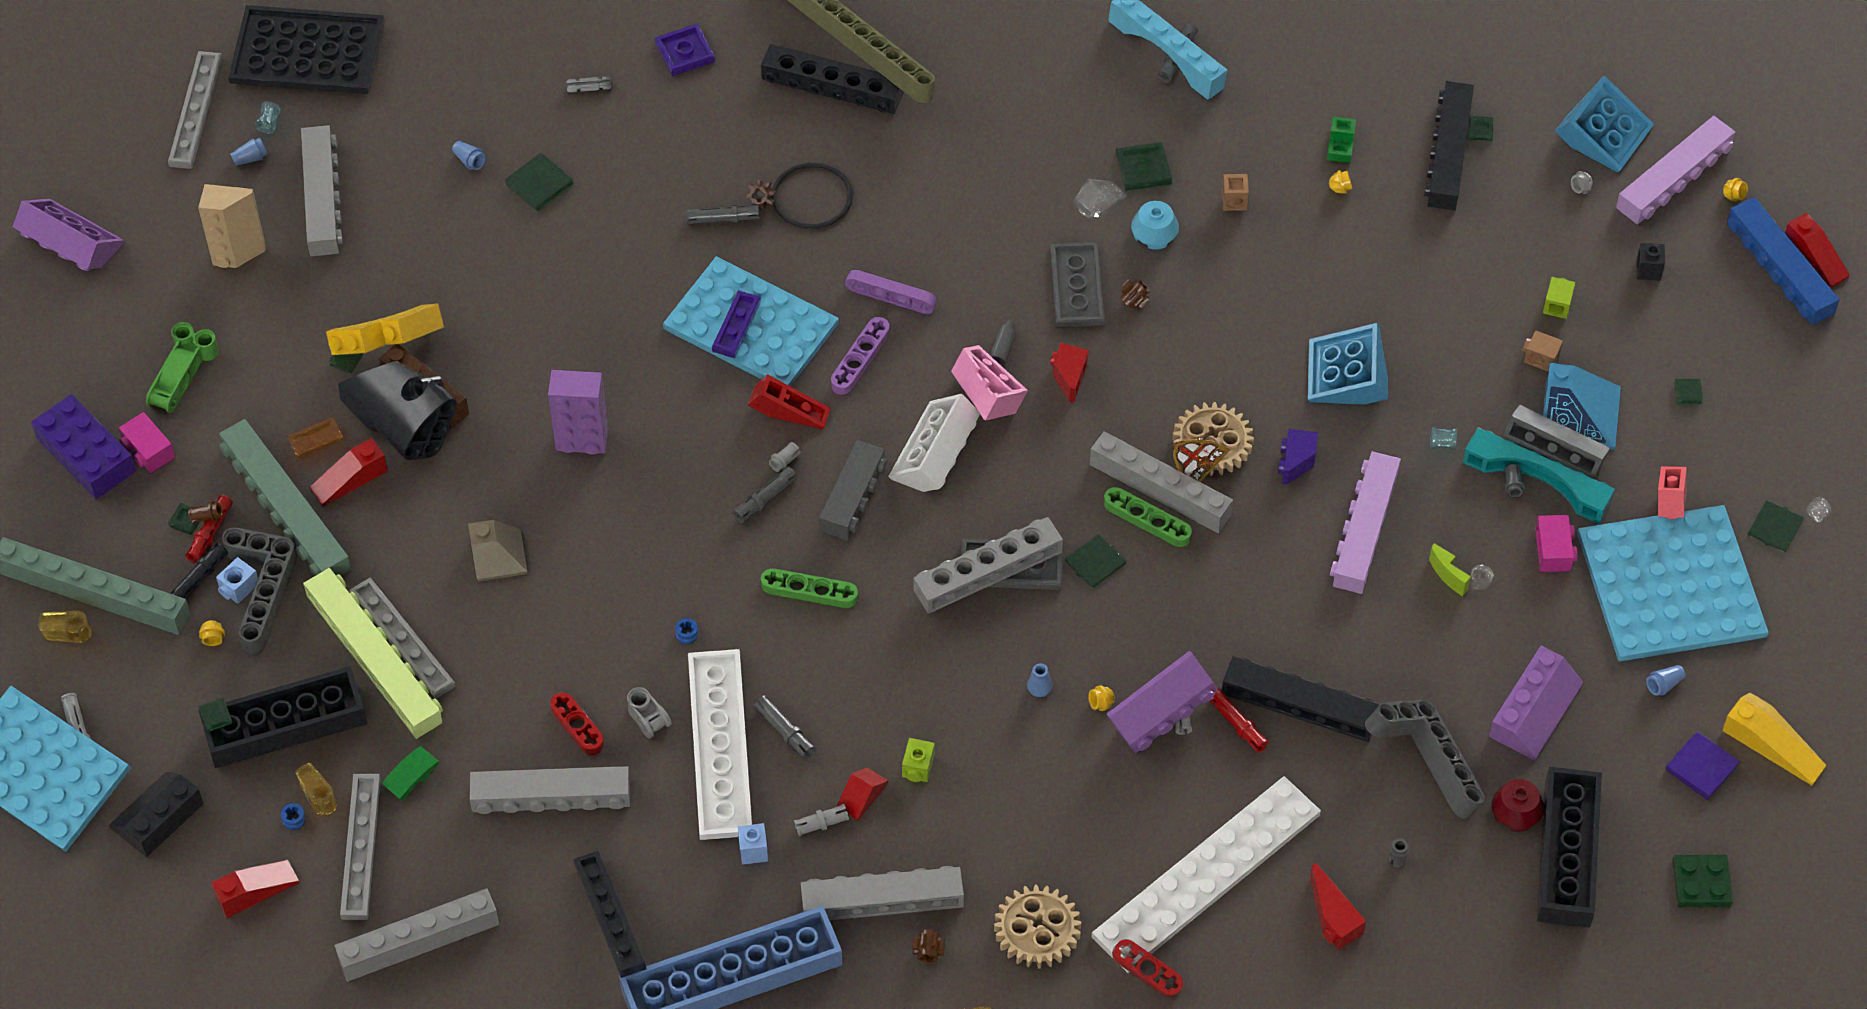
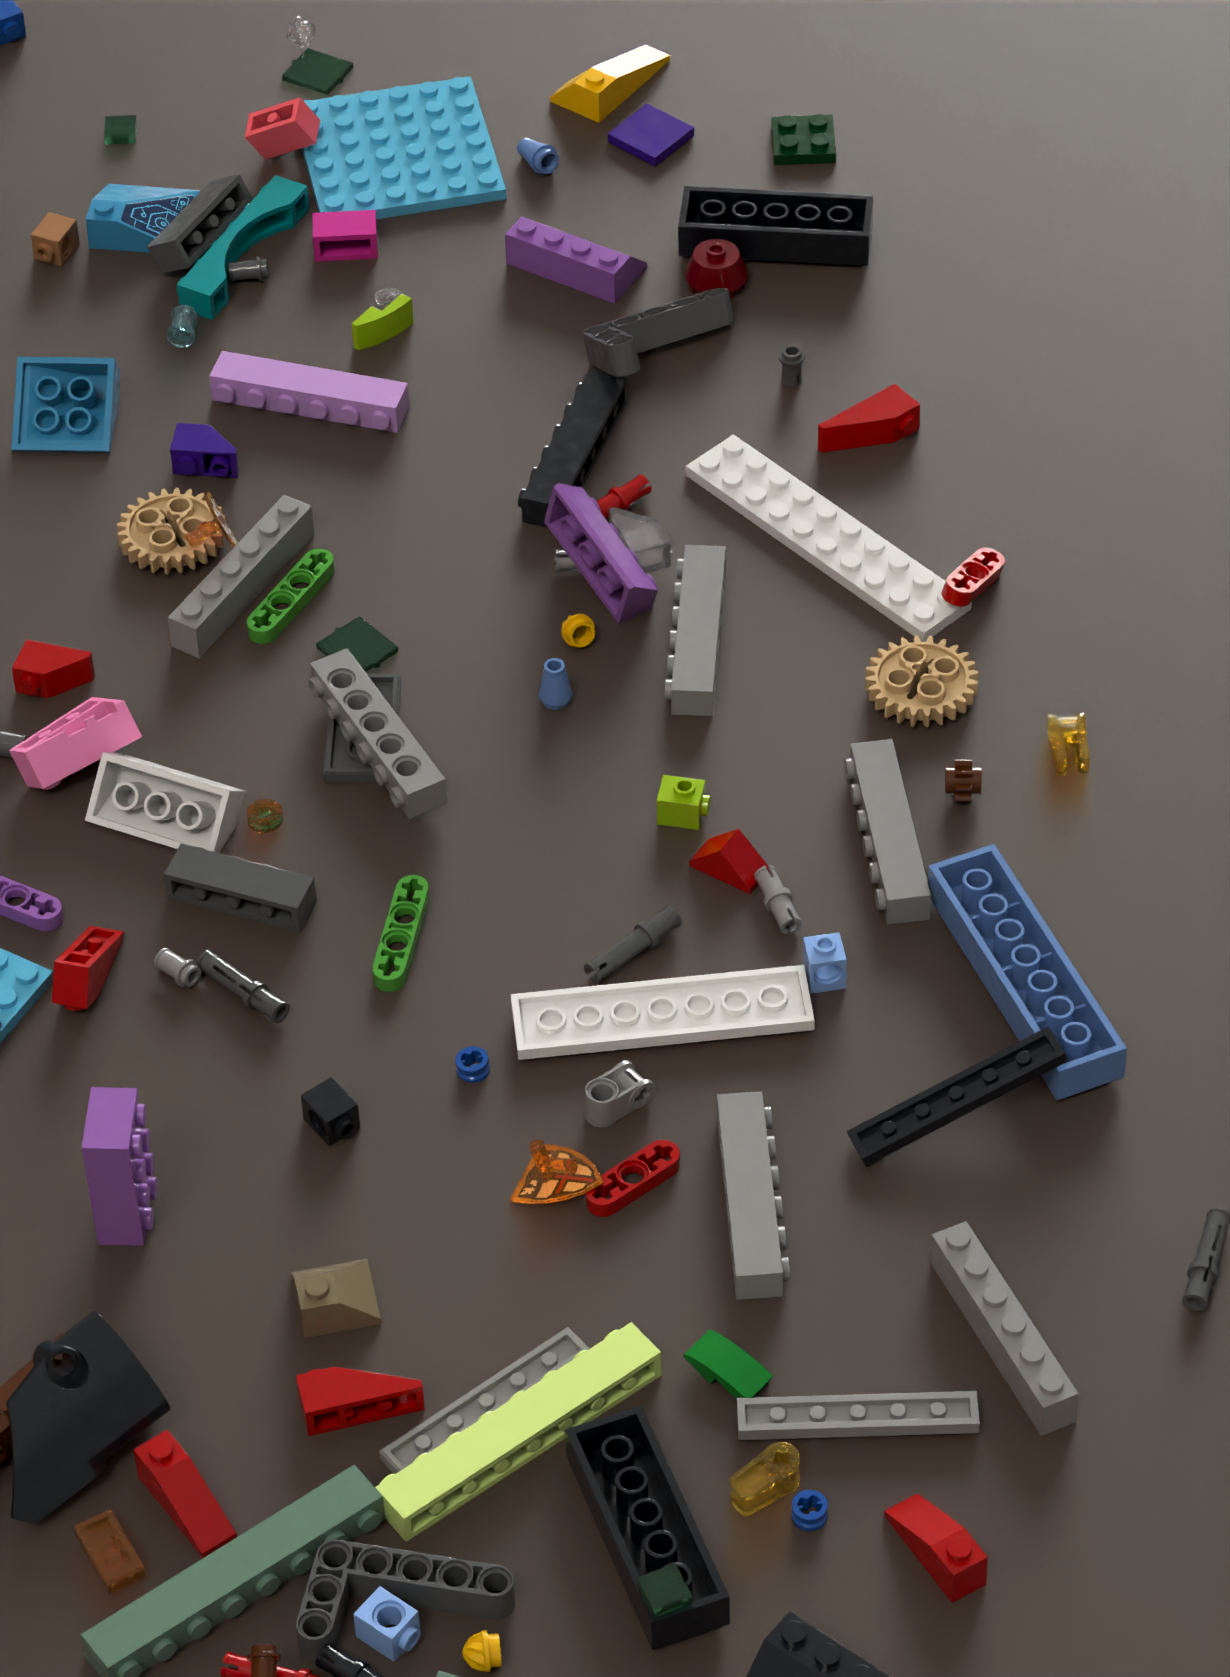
camera: 90 degrees left, 10 degrees down
none -> clear orange tile [247,799,283,833]
none -> red slope [295,1366,425,1436]
none -> black brick [301,1077,360,1147]
none -> clear orange shield [510,1139,604,1204]
none -> clear slope [608,508,674,574]
none -> light grey brick [665,545,726,716]

